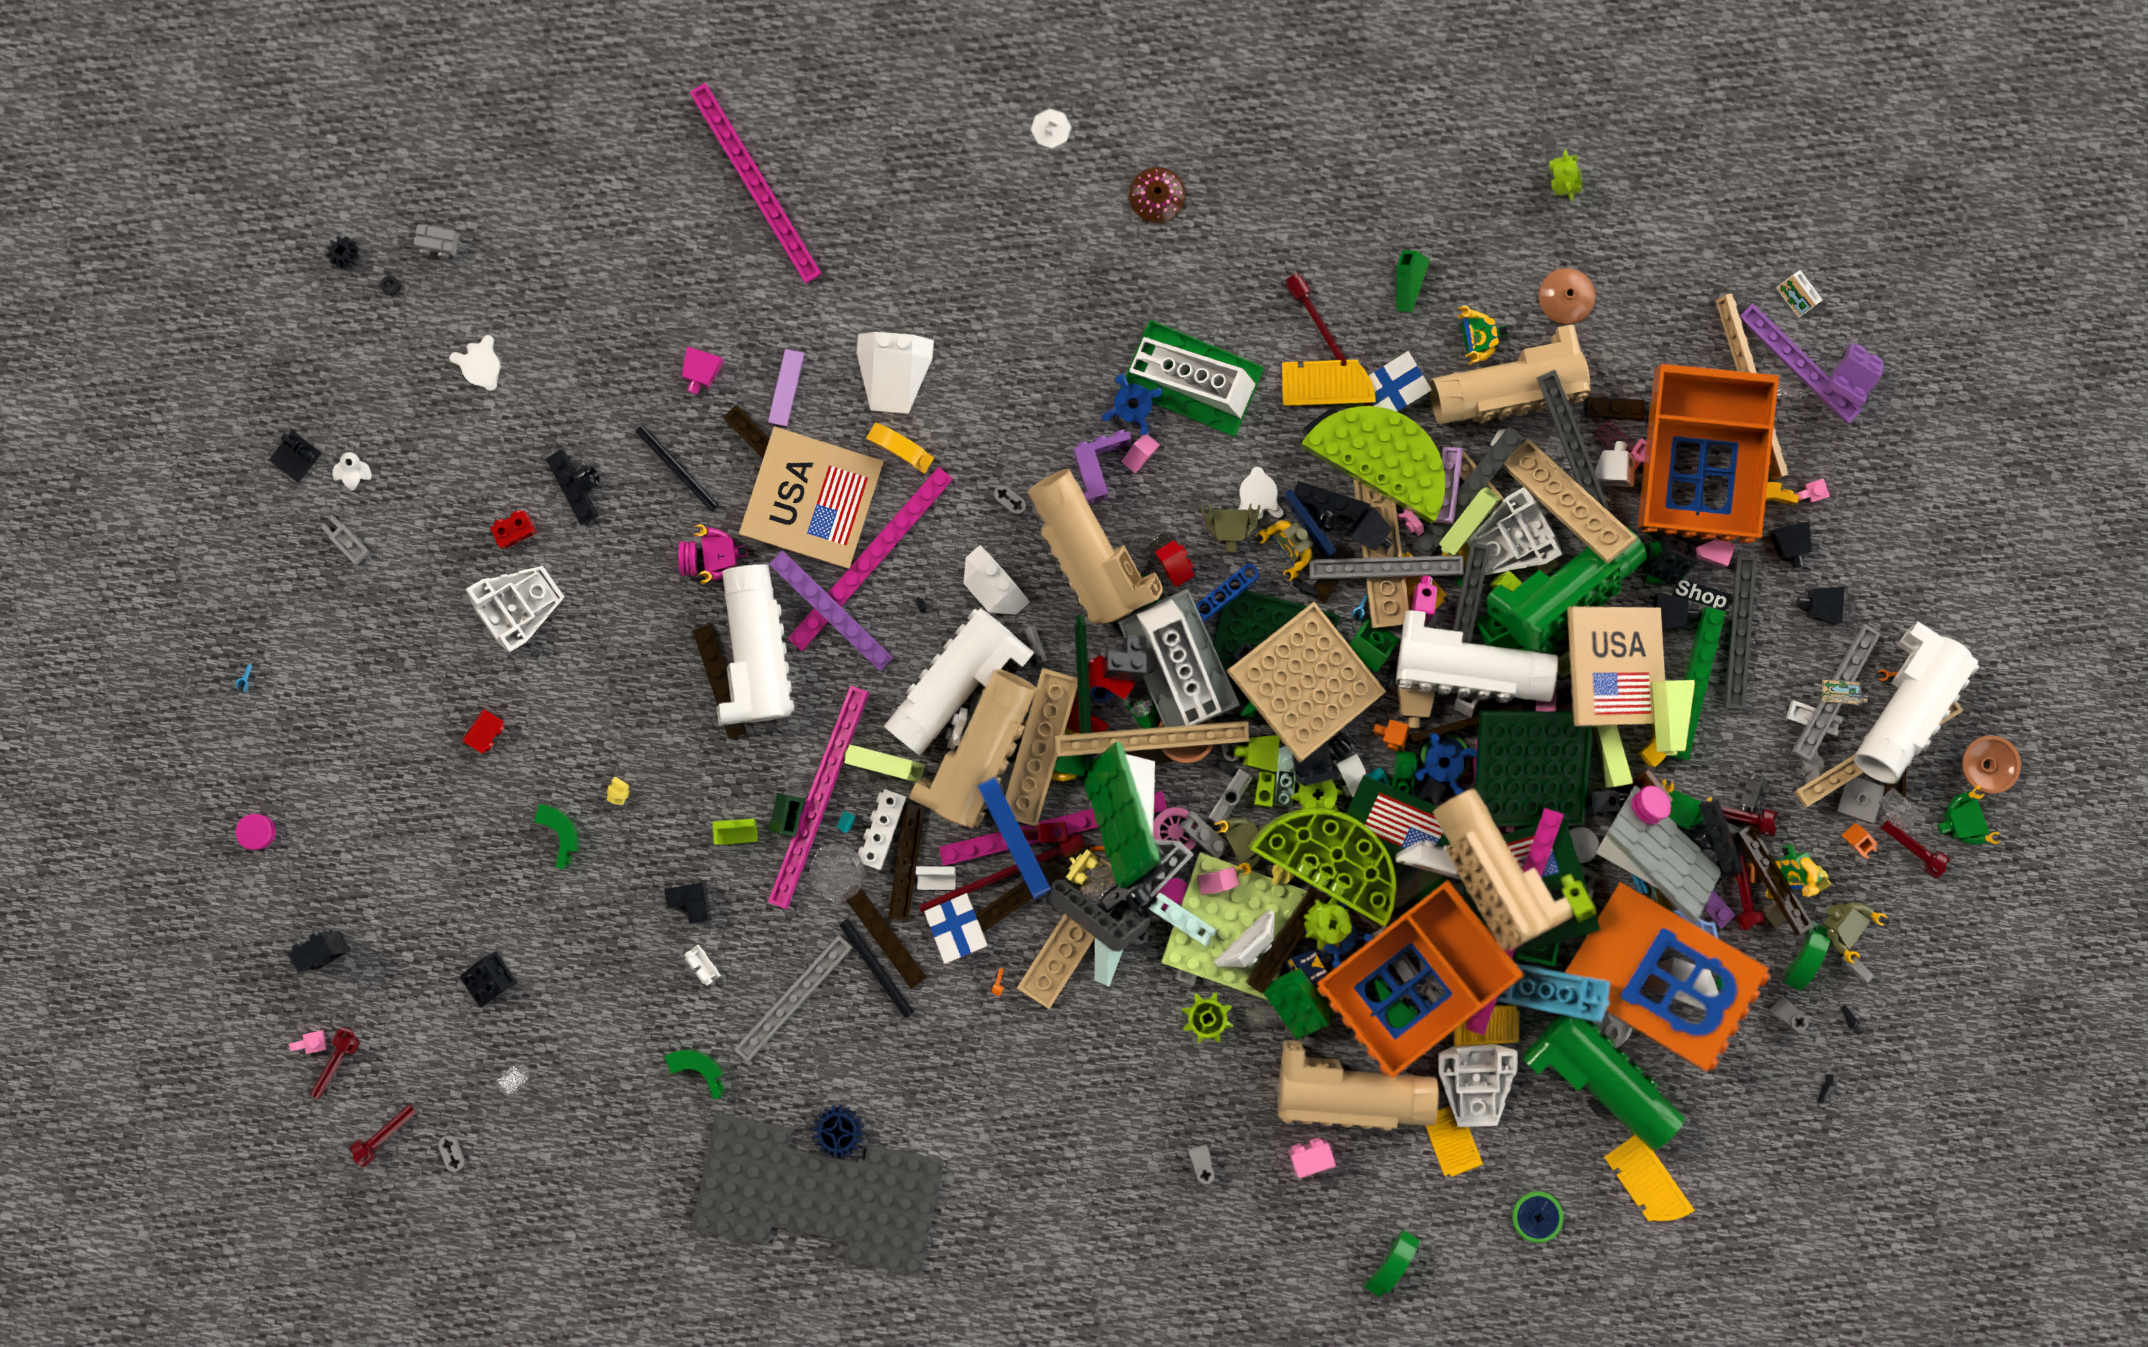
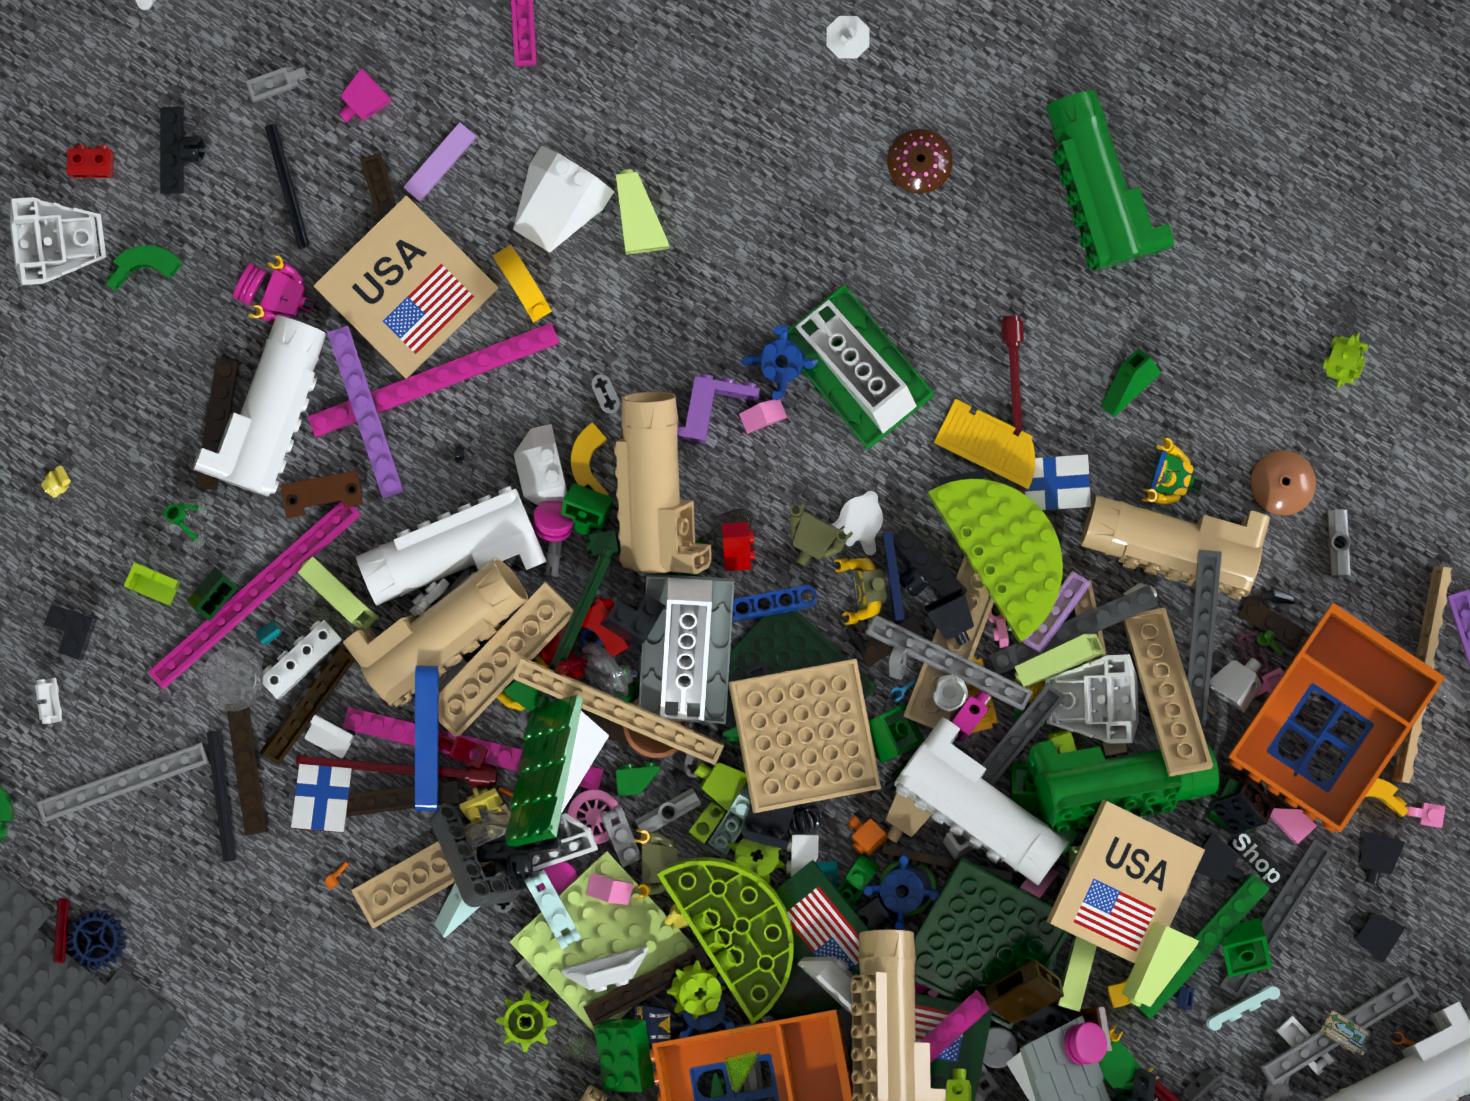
camera: 25 degrees right, 0 degrees up
none -> dark red axle [53,898,70,963]
none -> green arch [106,245,183,292]
none -> plant [158,496,209,550]
none -> light grey hinge [245,67,308,103]
none -> reddish brown brick [281,471,363,519]
none -> dark pink head [532,501,574,542]
none -> dark red axle [555,657,588,675]
none -> green brick [561,483,614,535]
none -> yellow arch [571,422,610,496]
none -> clear tile [582,642,628,700]
none -> dark green brick [586,529,619,559]
none -> yellowish green slope [616,169,669,255]
none -> green slope [616,762,660,796]
none -> clear neon green slope [724,1050,760,1092]
none -> light grey beam [889,646,907,680]
none -> white hair [933,675,968,712]
none -> dark brown piece [984,959,1064,1025]
none -> green piece [1046,90,1174,272]
none -> dark blue plate [1175,986,1195,1010]
none -> light aqua plate [1206,985,1280,1031]
none -> green slope [1221,918,1272,978]
none -> bright green hand [1258,630,1283,656]
none -> black bar [1261,587,1295,604]
none -> light grey piece [1327,509,1351,576]

